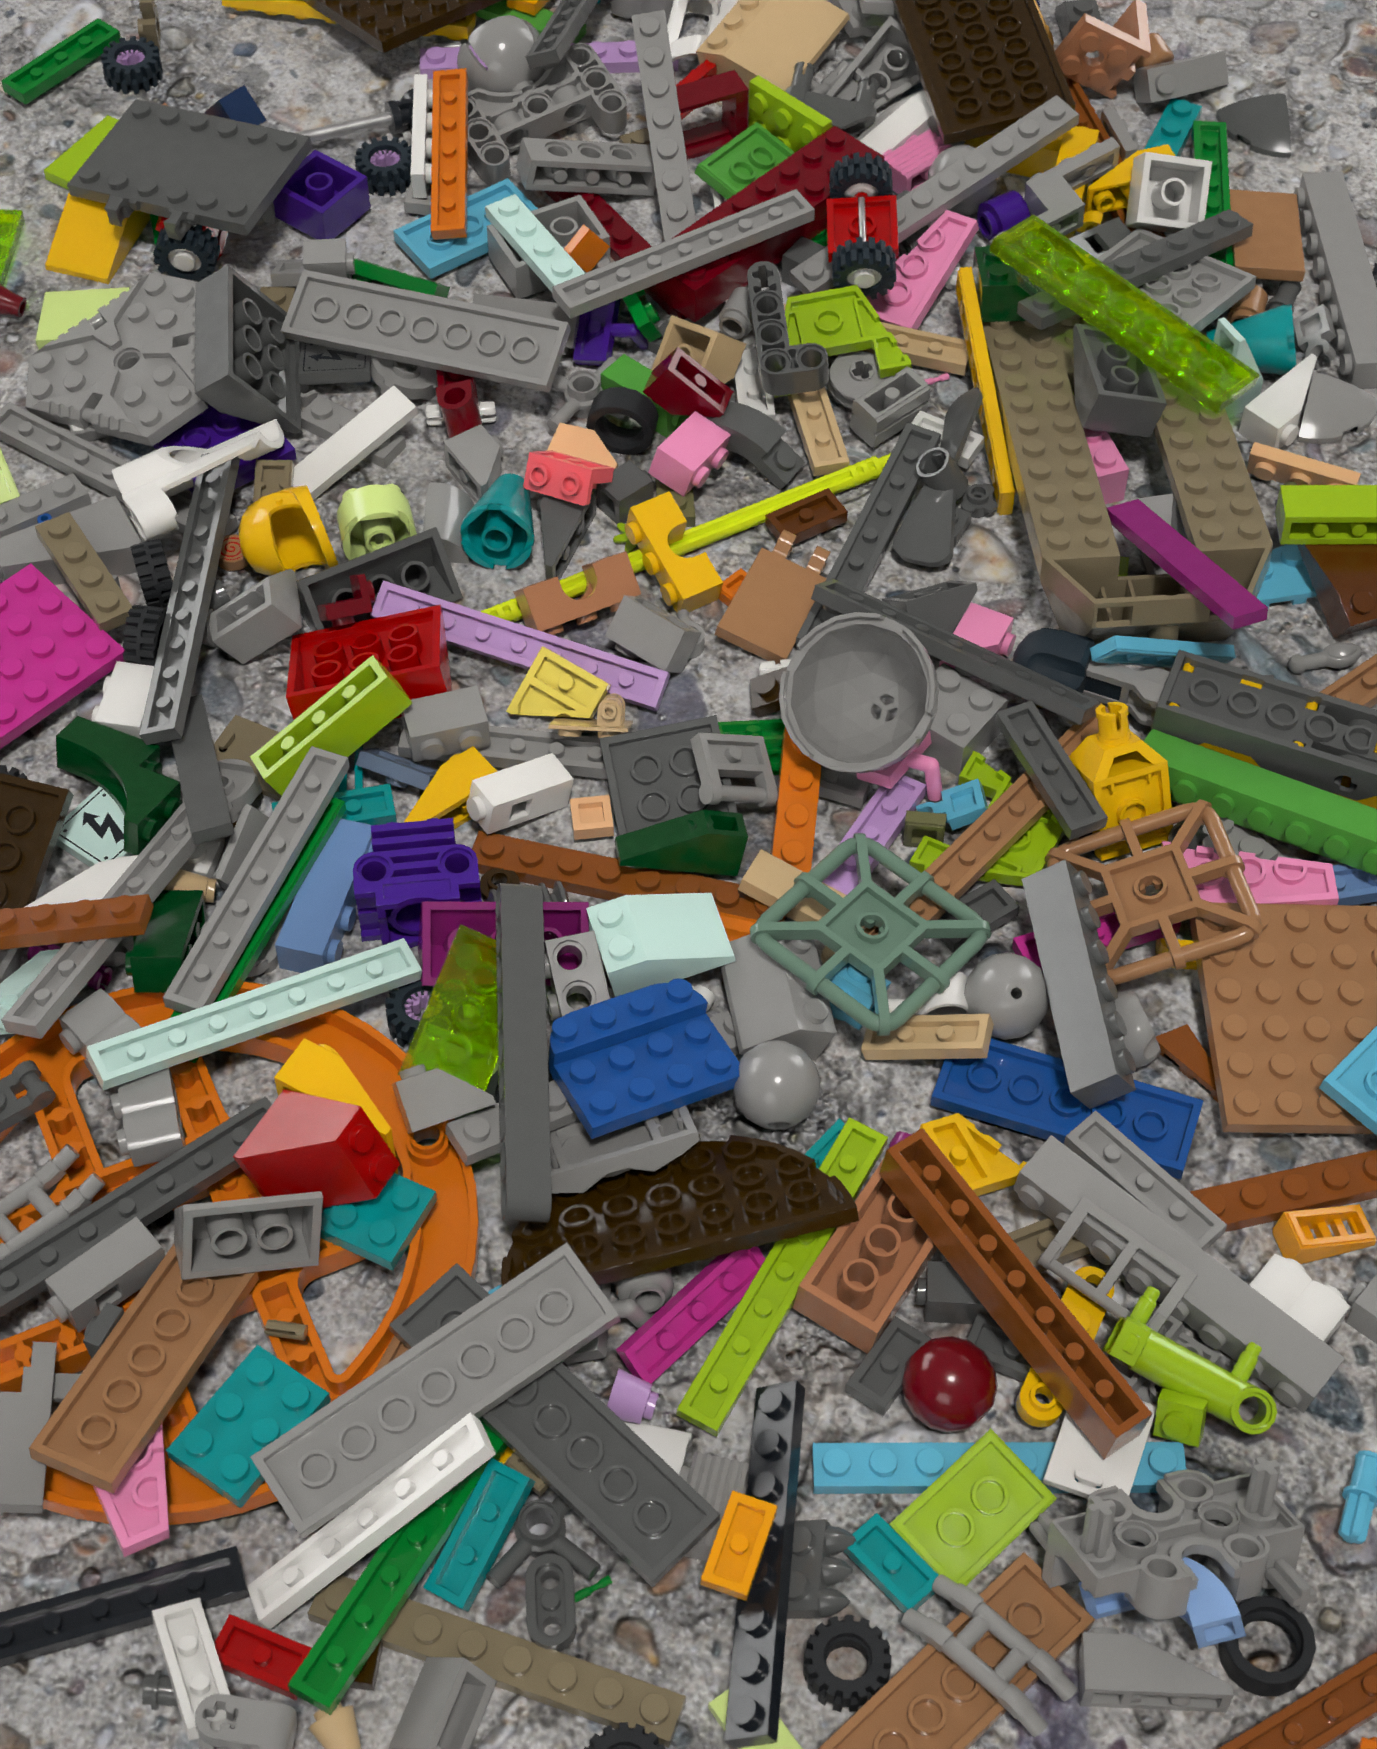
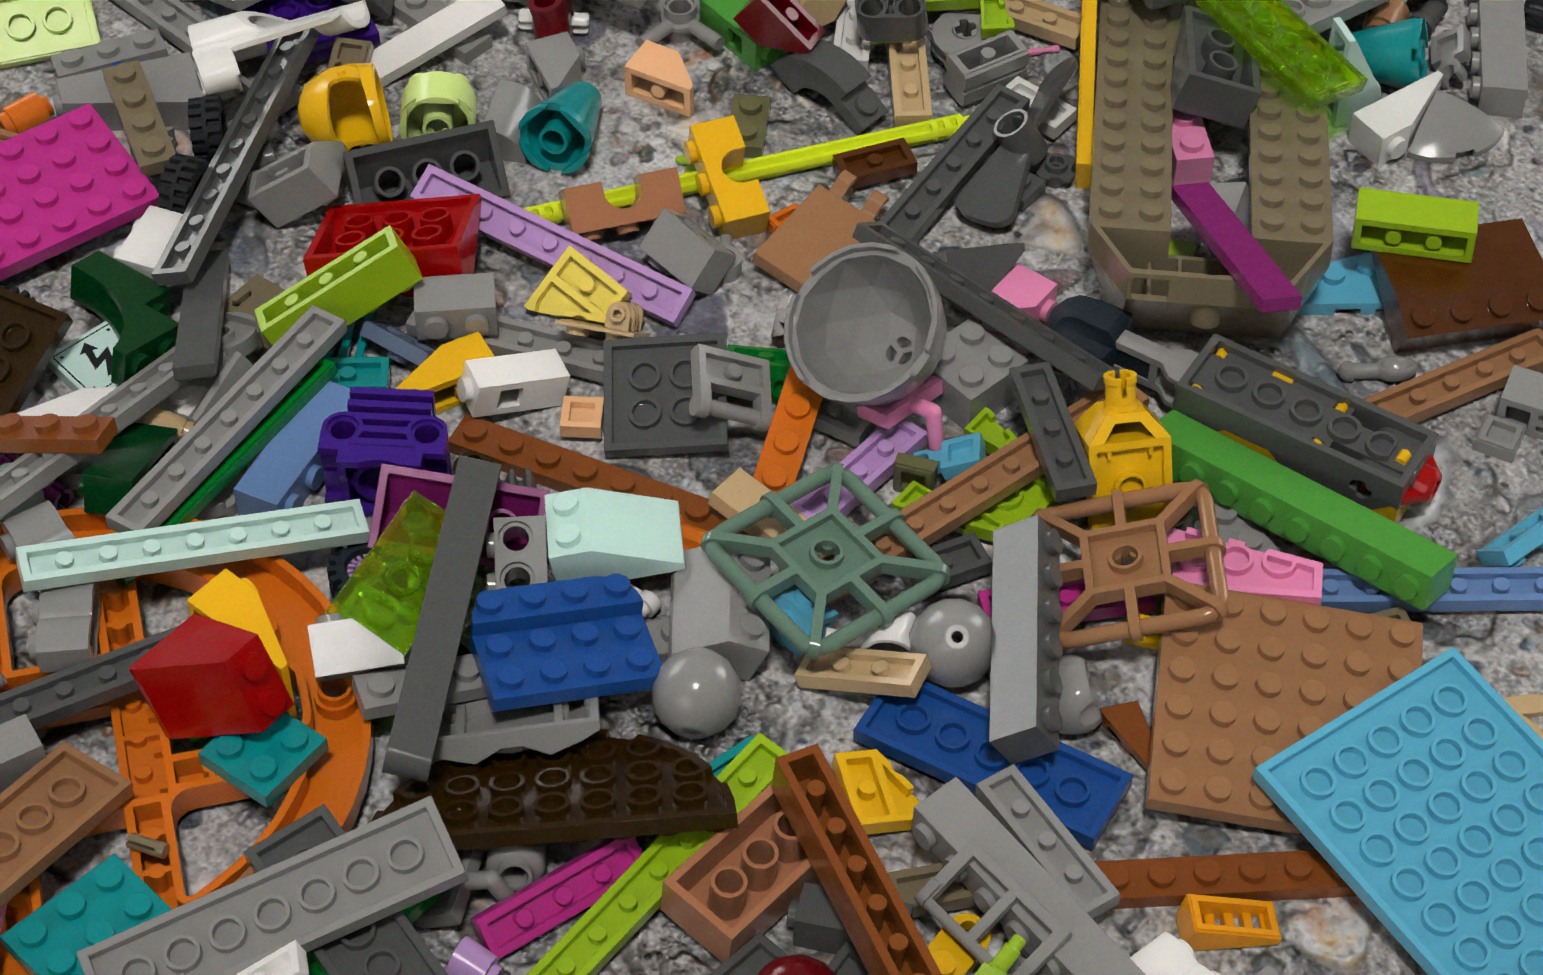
camera: 10 degrees right, 5 degrees down
light grey slope [174,1191,323,1280] -> none
medium nougat tile [218,535,249,571] -> none
dark red bracket [317,574,375,627] -> none
coral bracket [523,450,614,506] -> none
dark grey slope [537,489,596,580] -> none
black tyre [586,387,659,455] -> none
dark grey brick [596,460,654,524] -> none
dark green slope [614,810,748,876] -> none
bright pink brick [648,411,731,497] -> none
medium azure tile [1090,635,1236,668] -> none
light nougat plate [1247,442,1361,485] -> none

